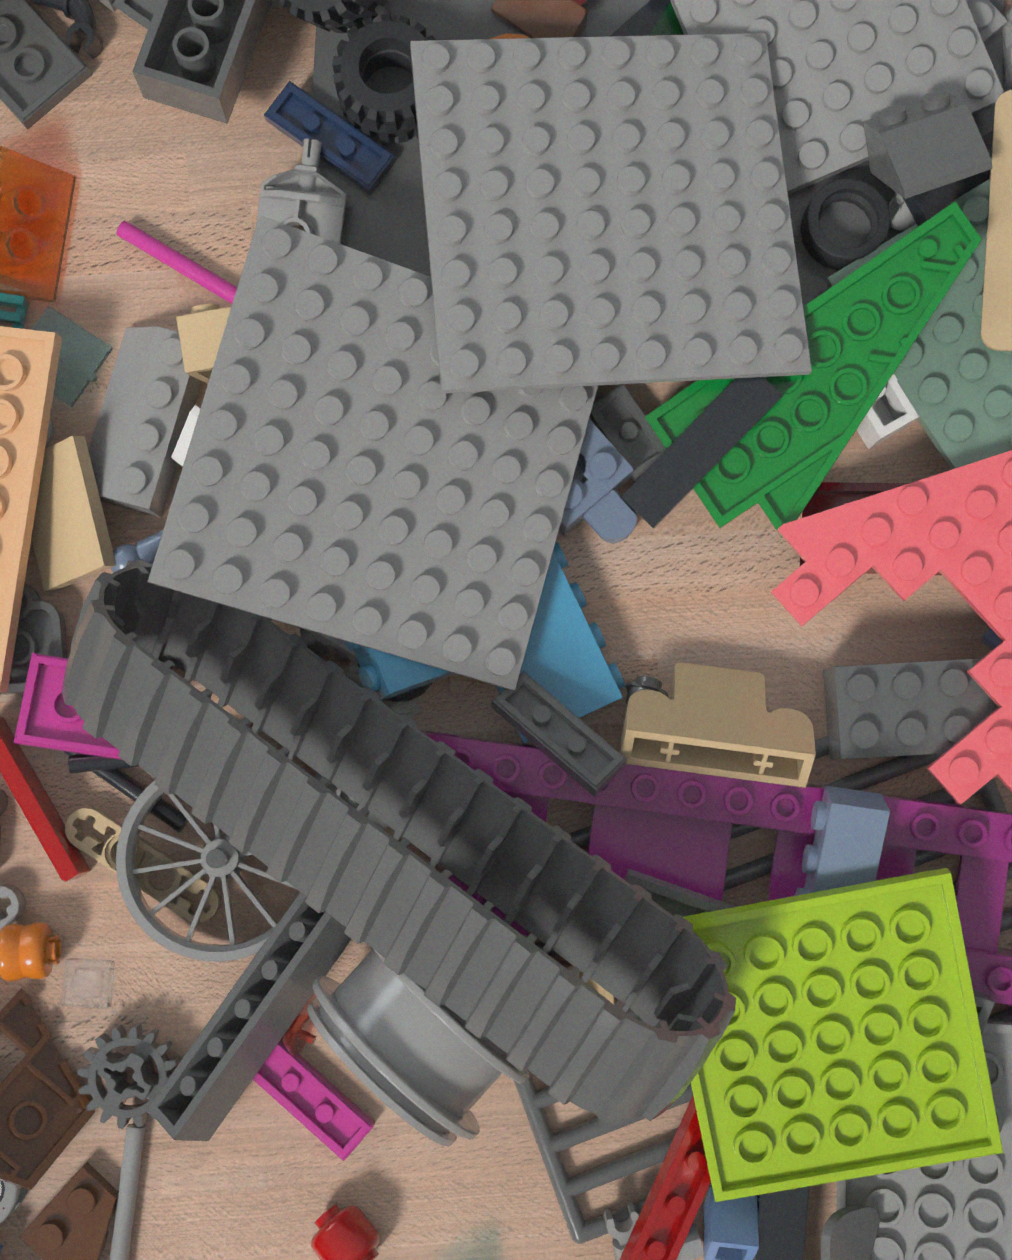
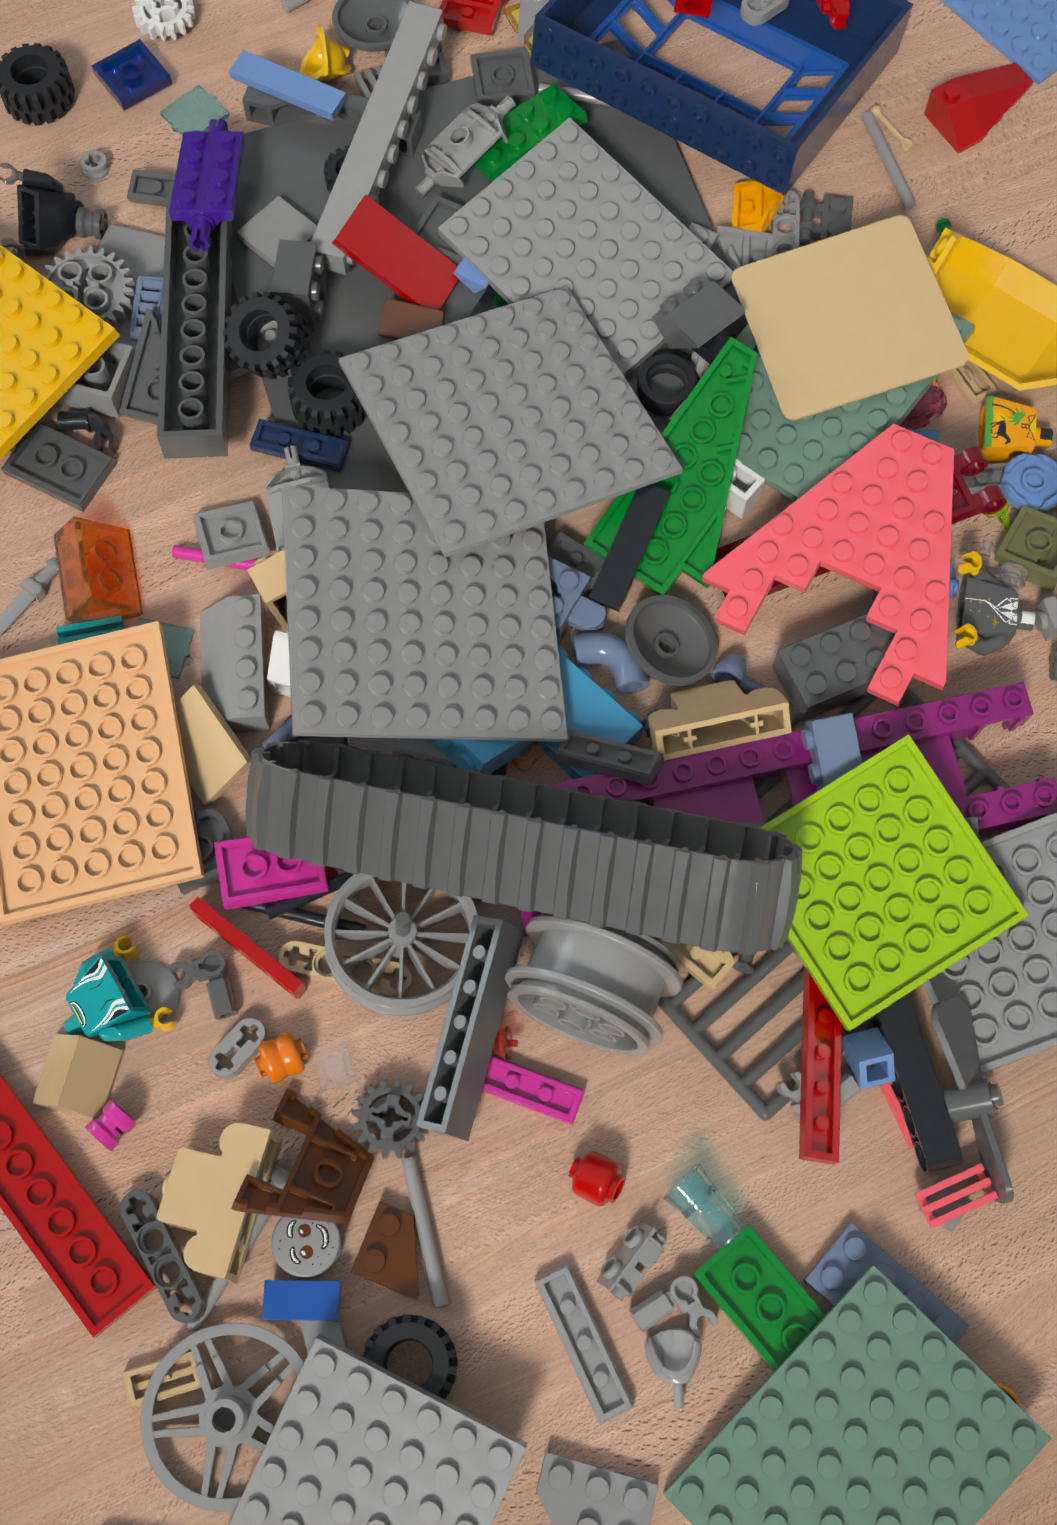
camera: 20 degrees left, 15 degrees down
none -> light grey tile [192,500,270,570]
none -> sand blue cylinder [572,632,649,694]
none -> dark grey dish [625,595,718,686]
none -> sand blue bar [711,653,771,692]

